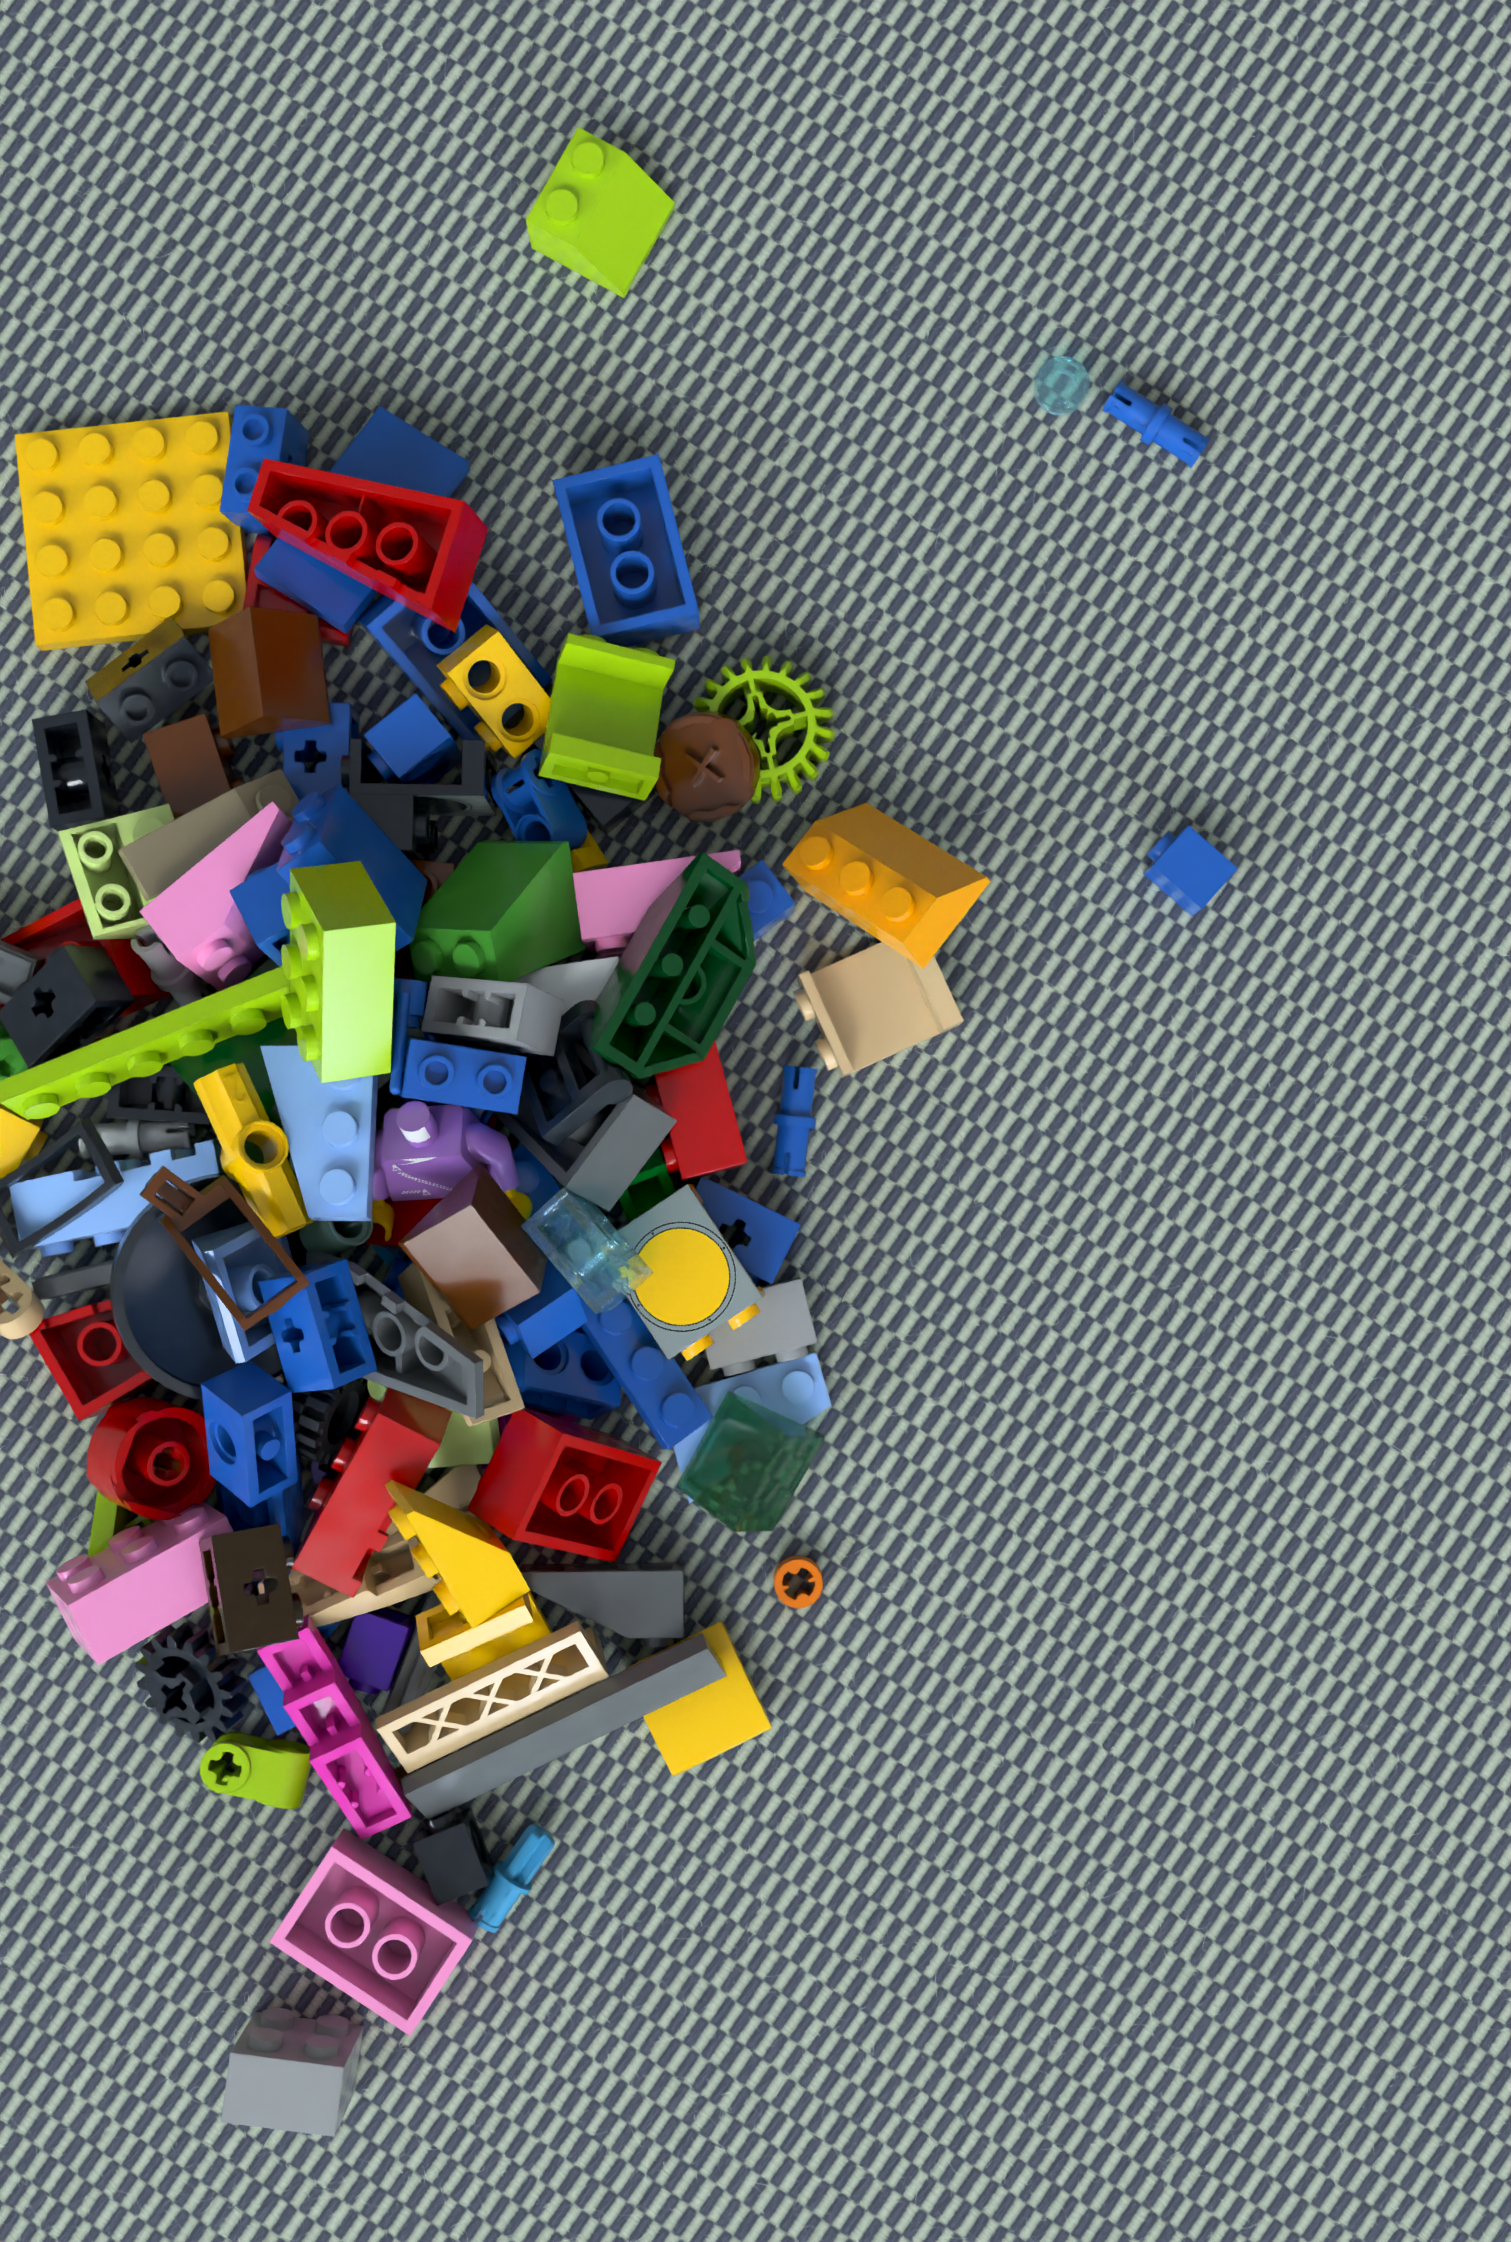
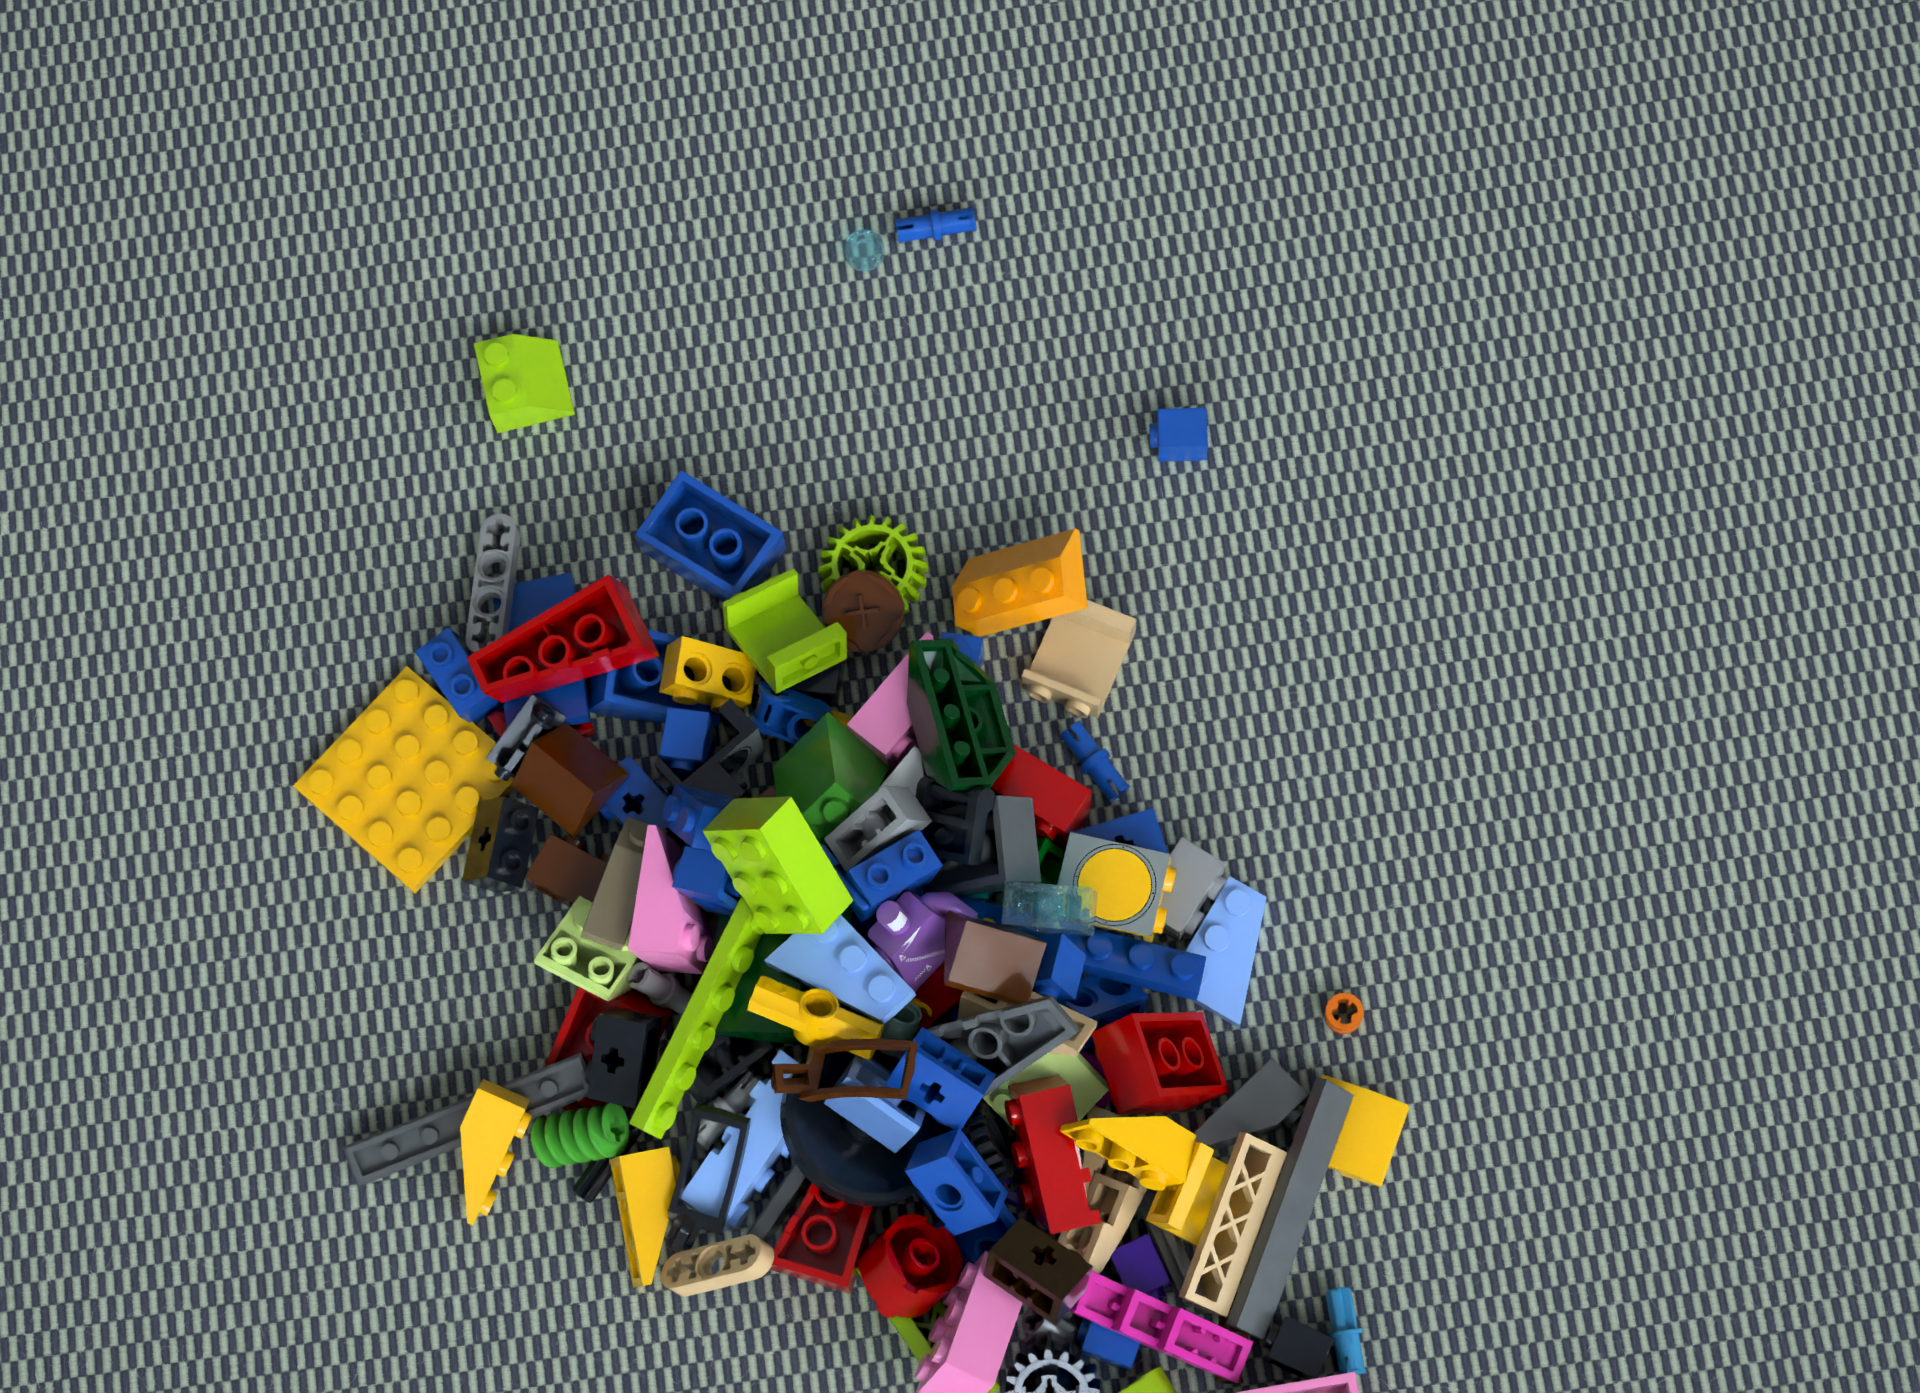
camera: 30 degrees left, 15 degrees down
black brick [31,709,121,831] -> none
clear green slope [677,1390,825,1532] -> none
none -> light grey beam [466,513,520,654]
none -> black hinge [485,693,567,781]

